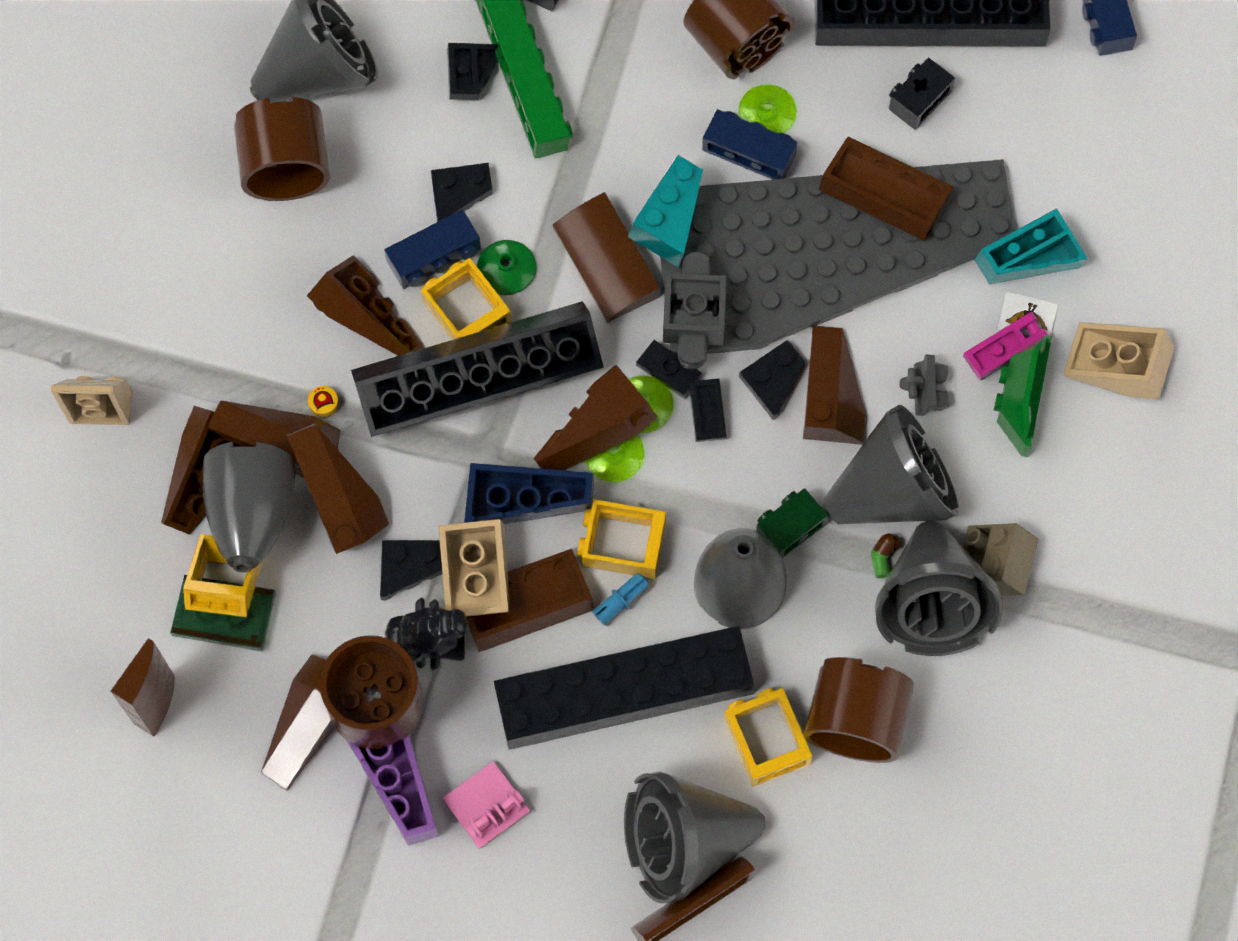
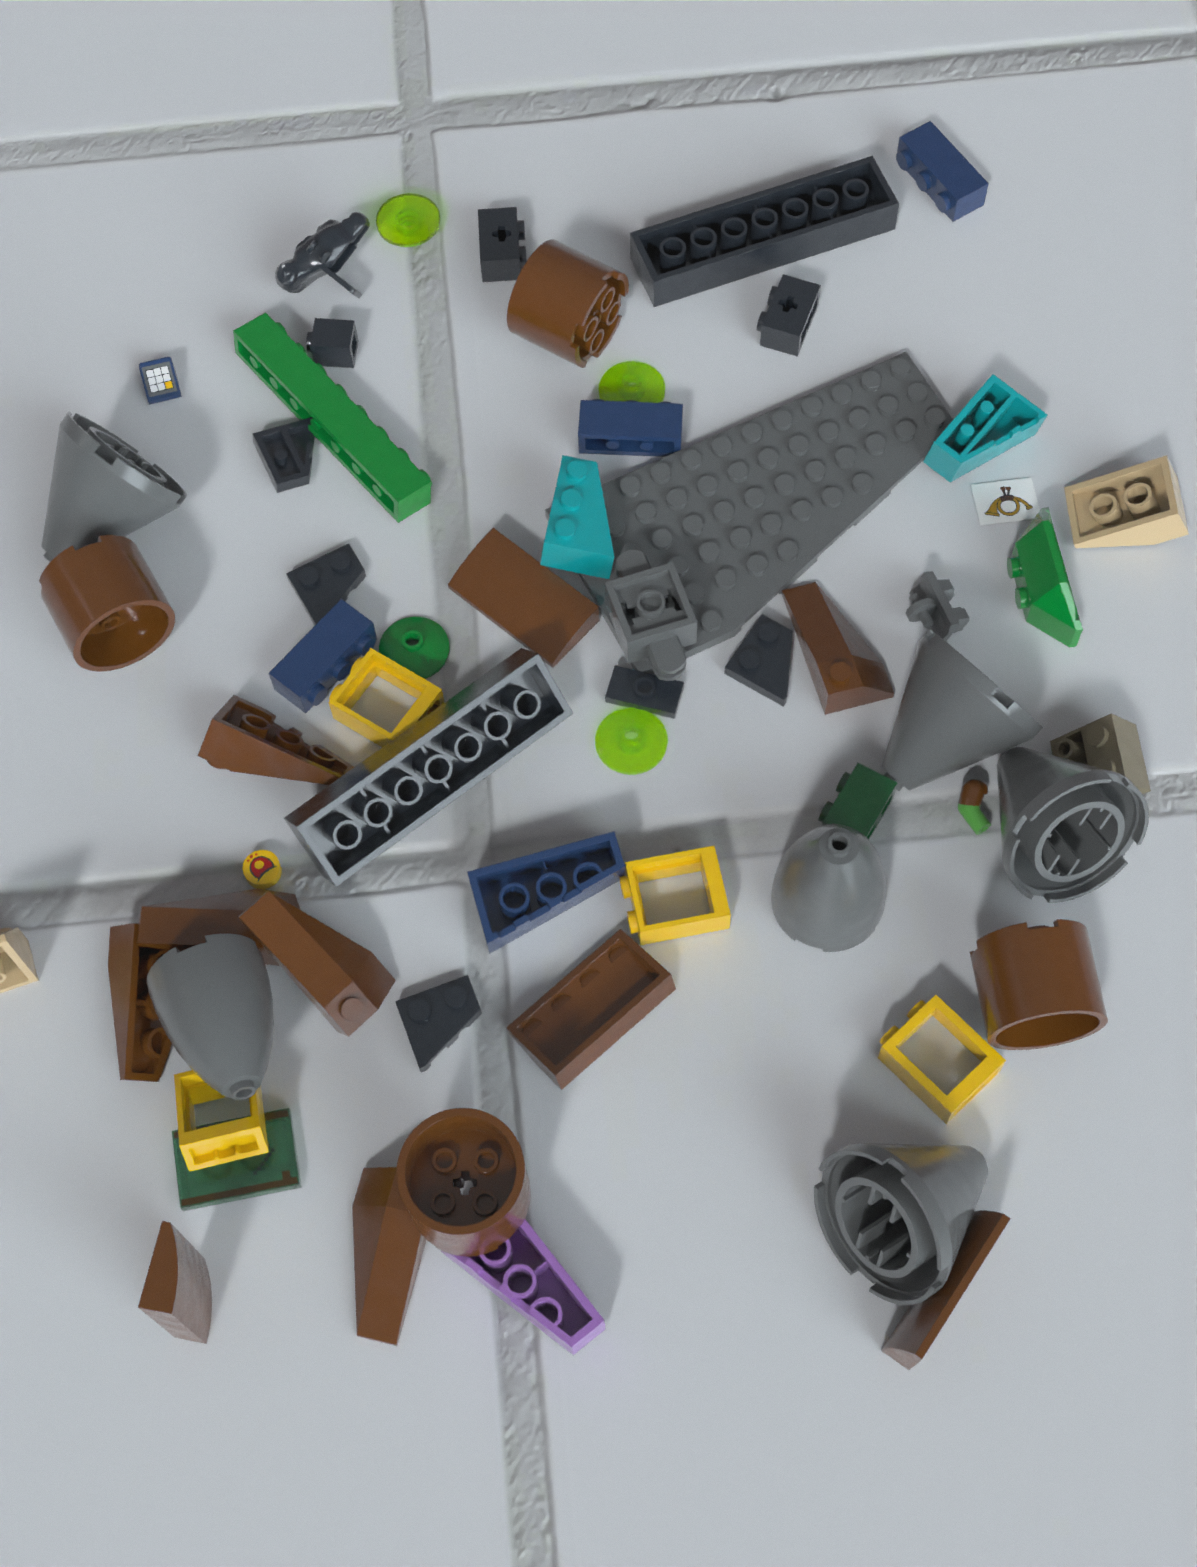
camera: 20 degrees left, 5 degrees down
black piece [384,597,466,671] -> none
tan slope [438,519,509,617] -> none
bright pink hinge [442,761,531,849] -> none
black brick [494,626,754,750] -> none
reddish brown wedge [534,365,658,470] -> none
clear neon green dish [585,435,644,483] -> none
dark azure axle [592,573,649,626] -> none
black plate [688,378,727,442] -> none
reddish brown slope [819,136,953,241] -> none
dark pink plate [963,312,1049,380] -> none

